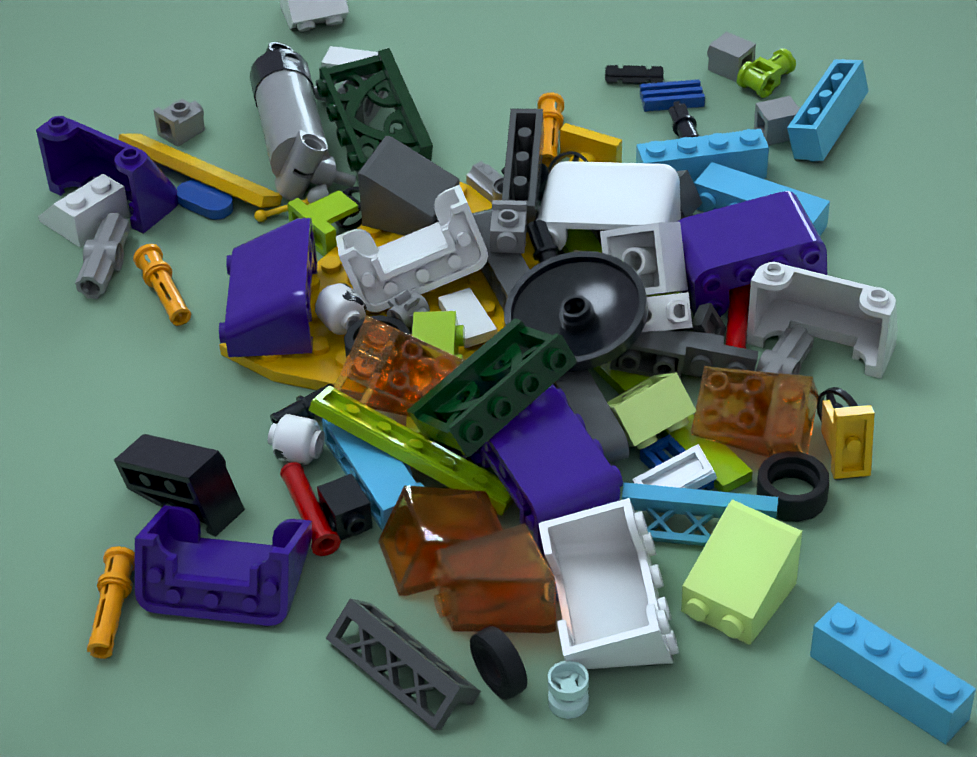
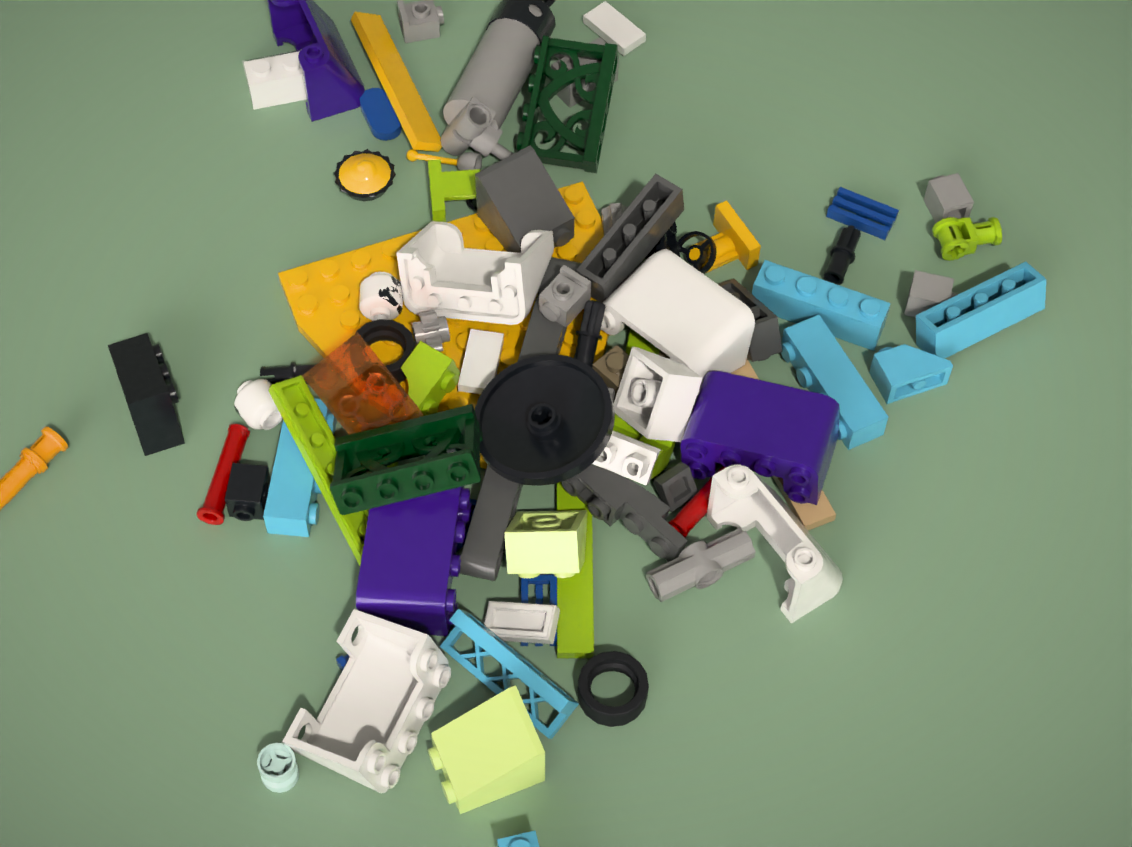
camera: 30 degrees right, 15 degrees up
light grey piece [75,213,131,299] -> none
light orange pin [133,244,191,326] -> none
dark purple windscreen [135,505,312,626] -> none
dark purple windscreen [219,218,318,357] -> none
dark grey fence [326,598,481,730] -> none
clear orange slope [378,485,510,596] -> none
clear orange slope [432,523,556,633] -> none
black tyre [470,626,528,700] -> none
light orange pin [537,92,565,168] -> none
black axle [605,65,664,84] -> none
clear orange slope [691,366,819,457] -> none
yellow piece [816,387,875,479] -> none
none -> yellow piece [333,149,396,201]
none -> medium azure slope [869,344,953,404]

